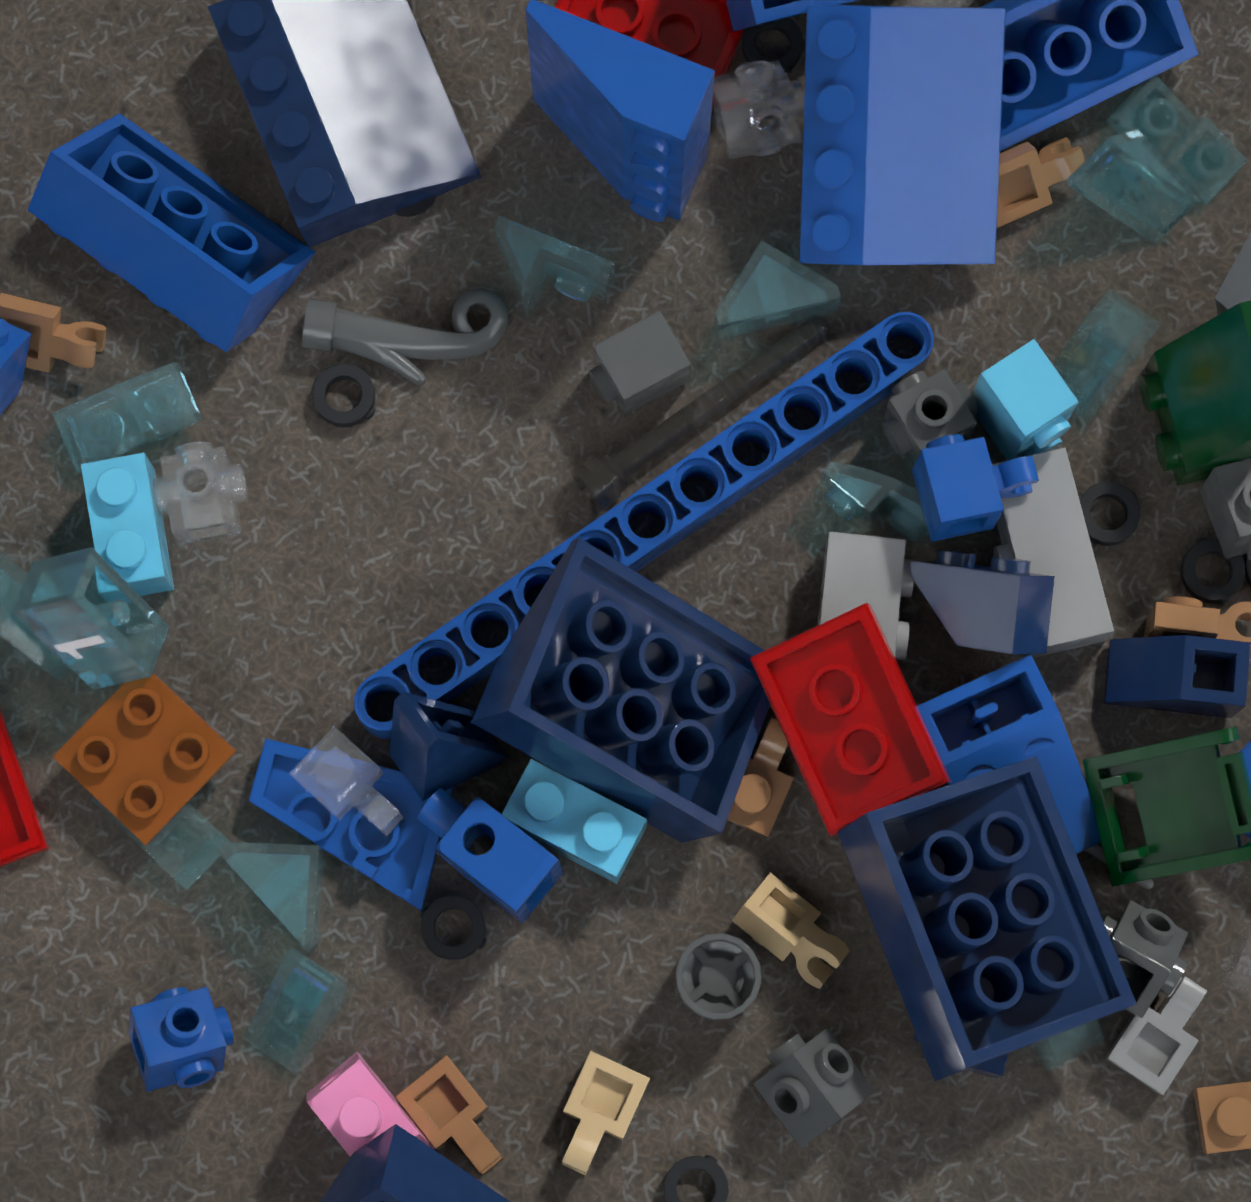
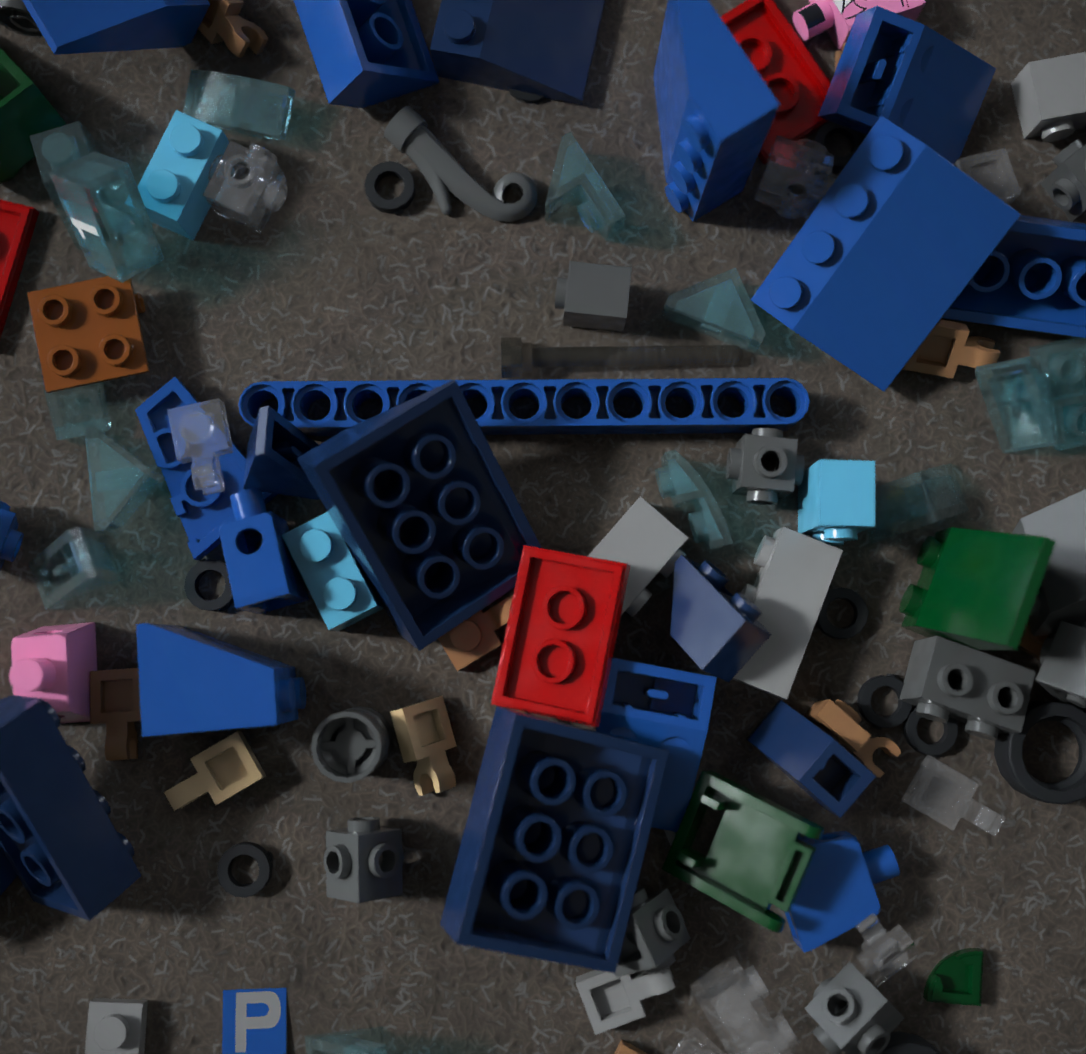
camera: 35 degrees right, 5 degrees up
blue brick [912,434,1039,542] -> none
none -> blue slope [136,623,306,737]

